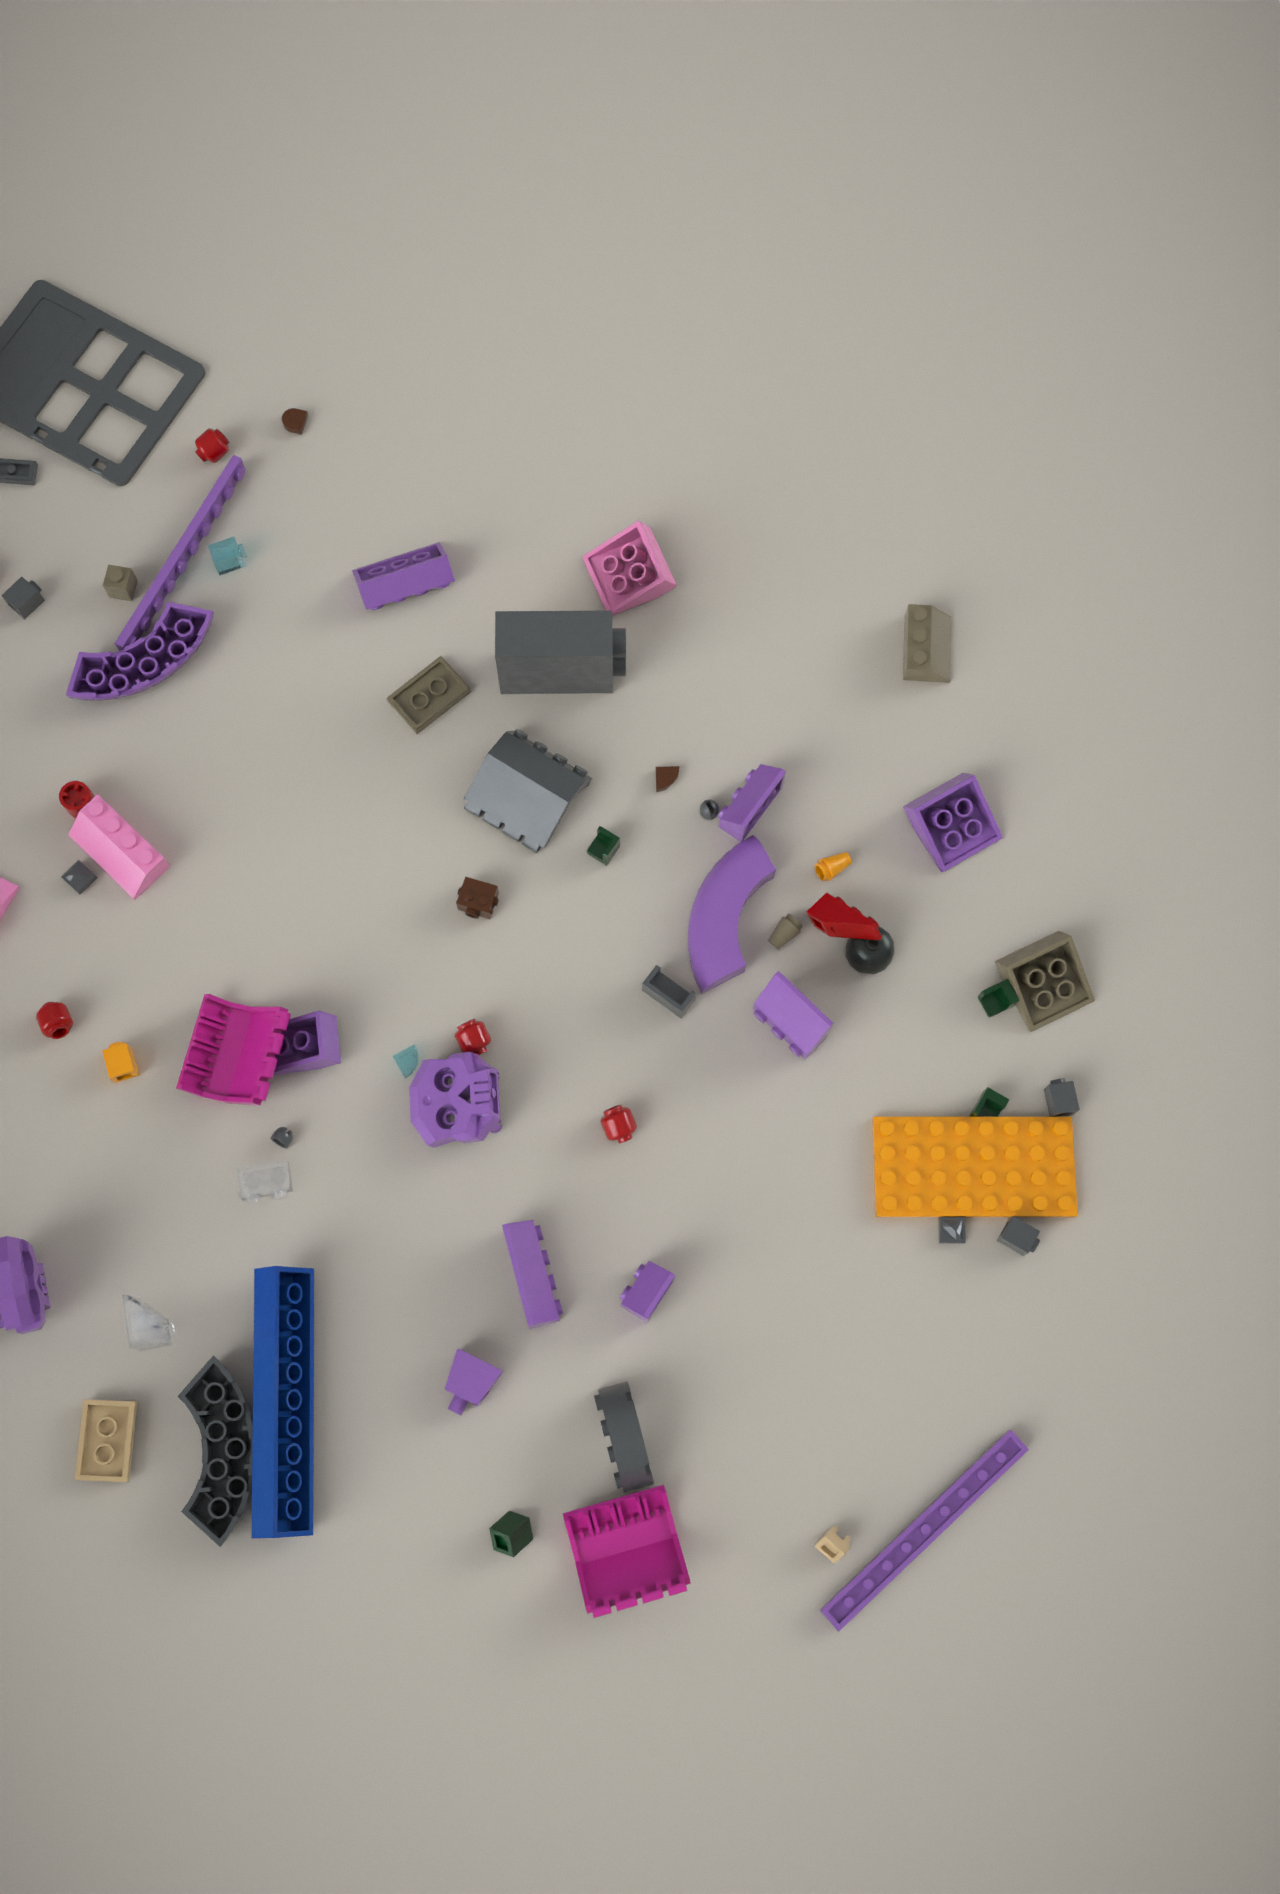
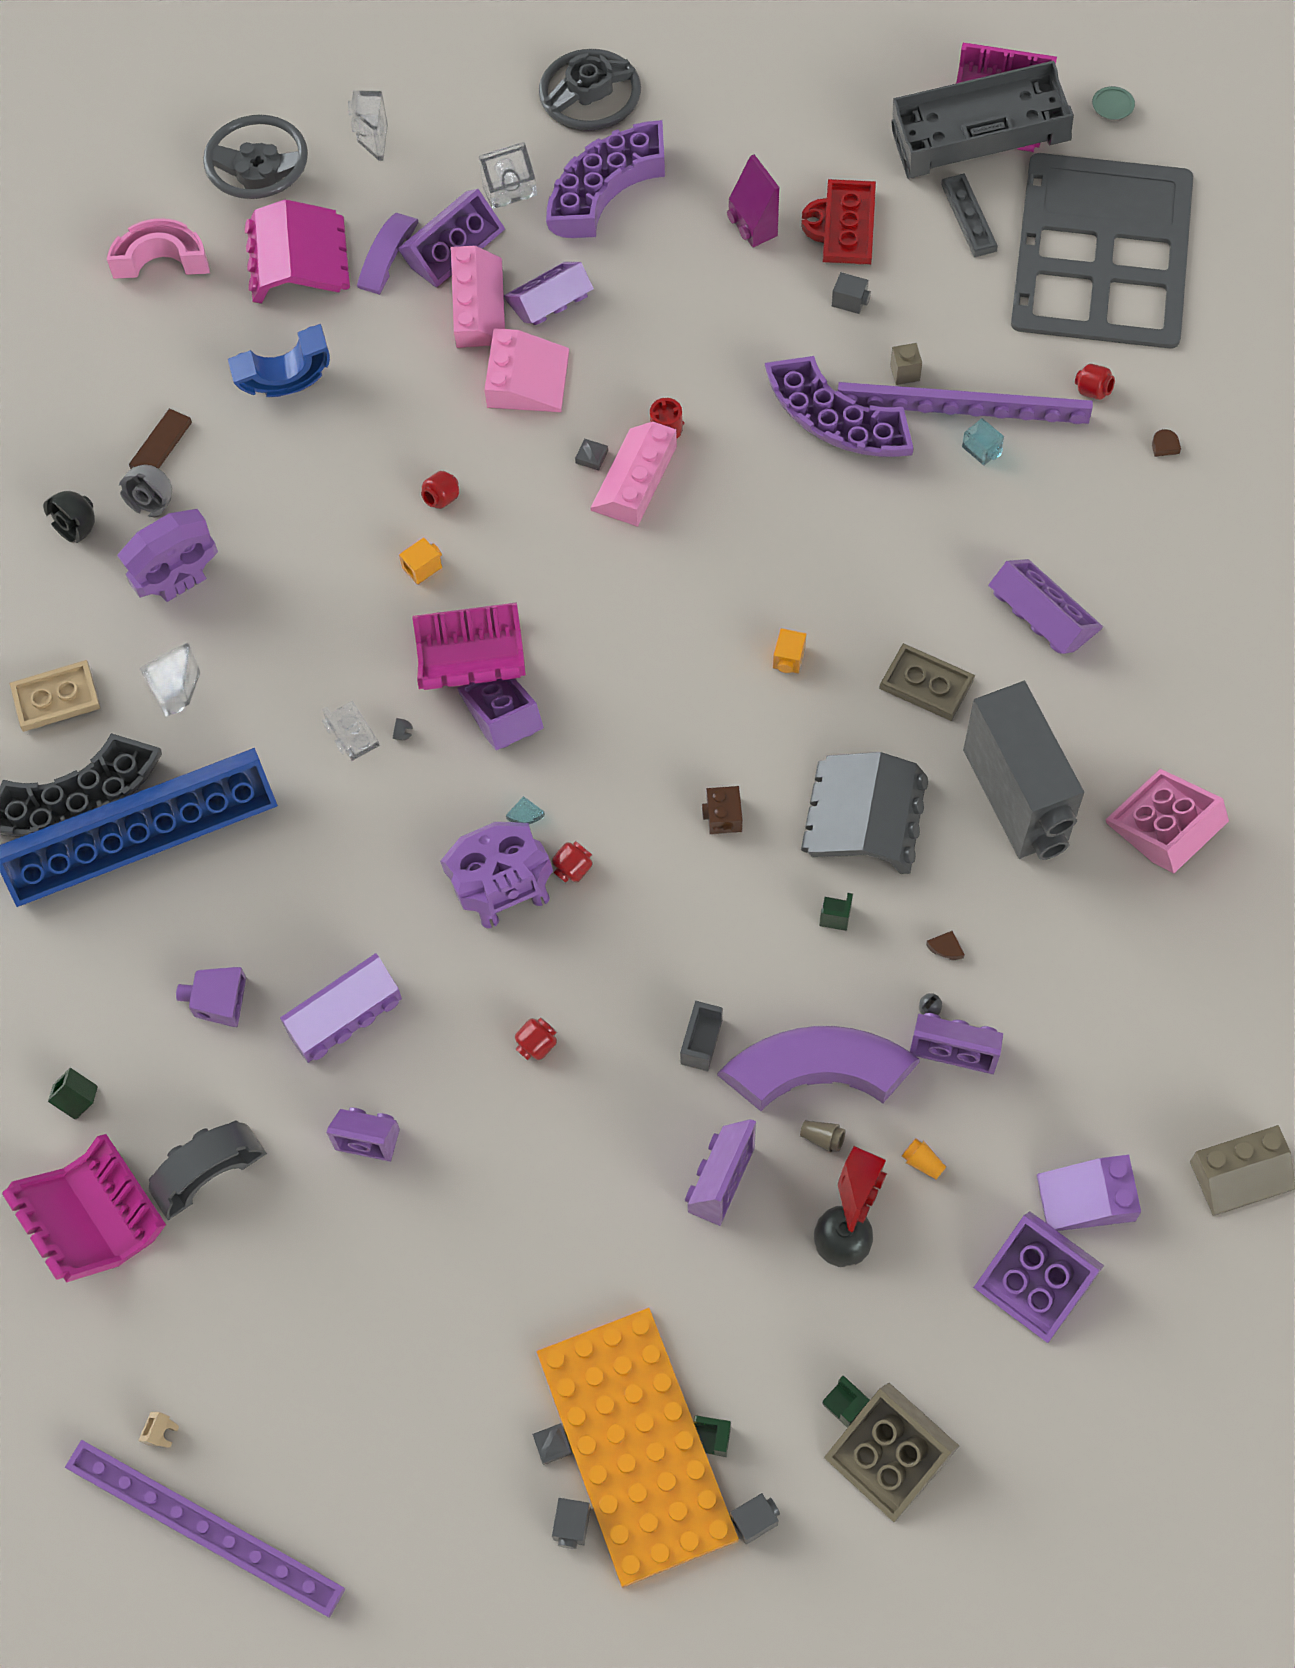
camera: 75 degrees right, 10 degrees down
none -> light orange brick [773,628,807,674]
none -> slope [1037,1154,1141,1231]

